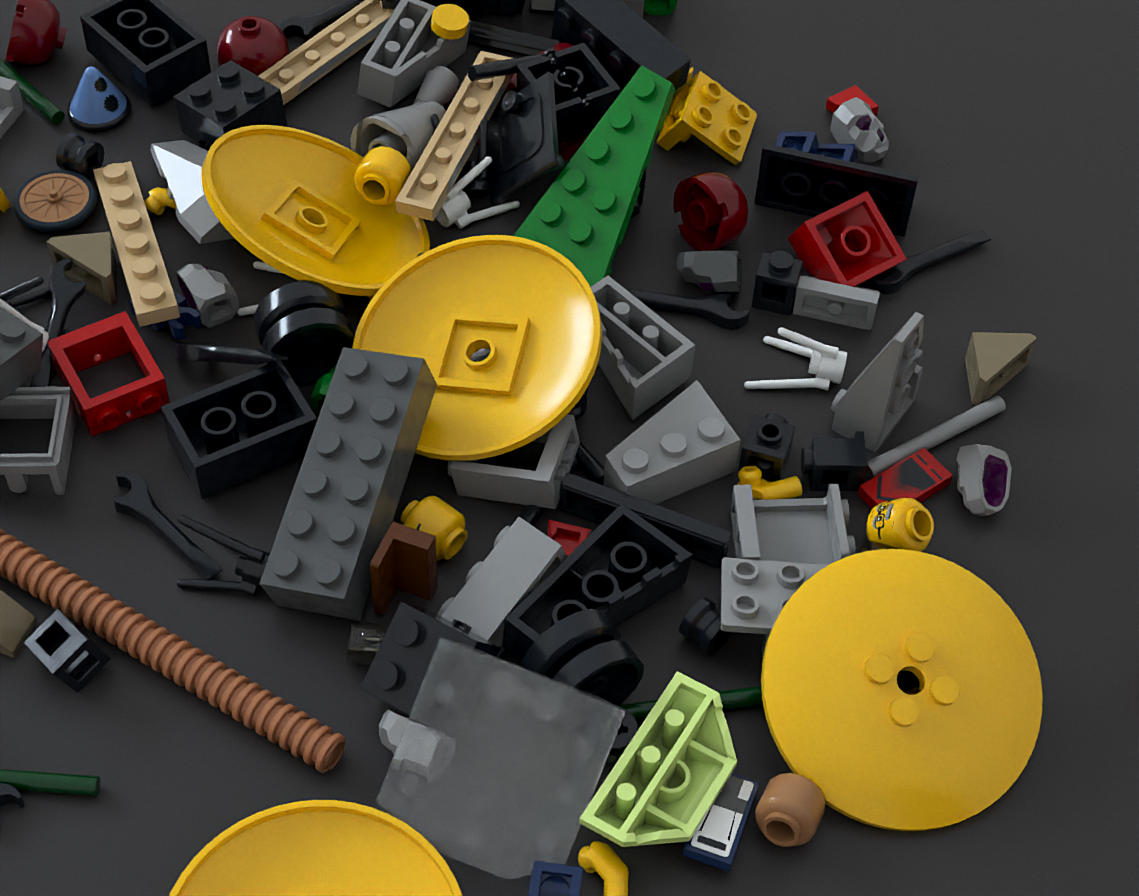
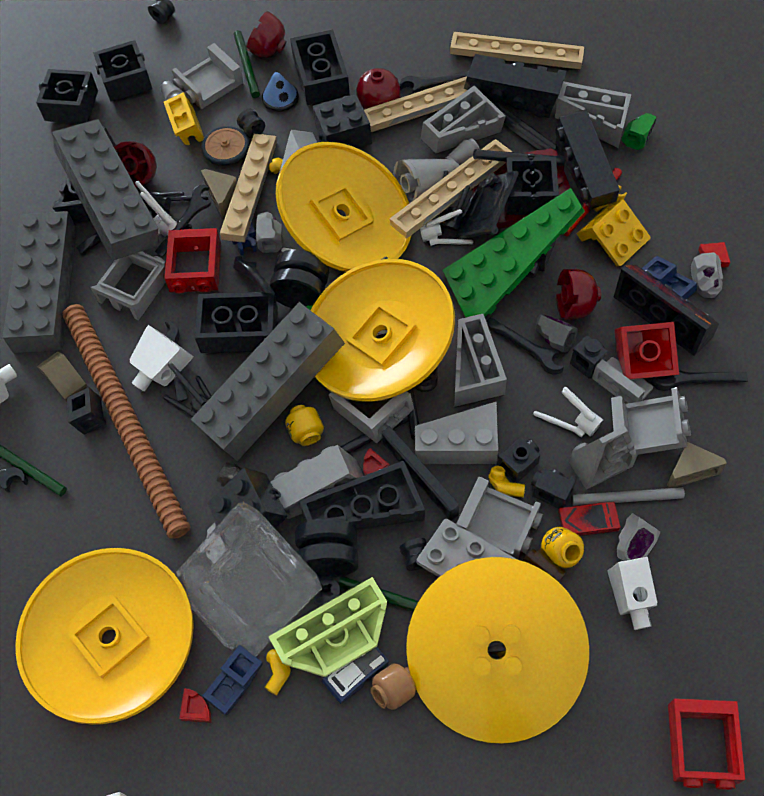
camera: 35 degrees right, 10 degrees up
yellow head [354,146,411,205] -> none
reddish brown panel [370,522,438,616] -> none
yellow tile [431,4,469,40] -> none
none -> white torso [130,325,194,392]
none -> white torso [607,557,657,630]
none -> light grey panel [611,387,691,455]

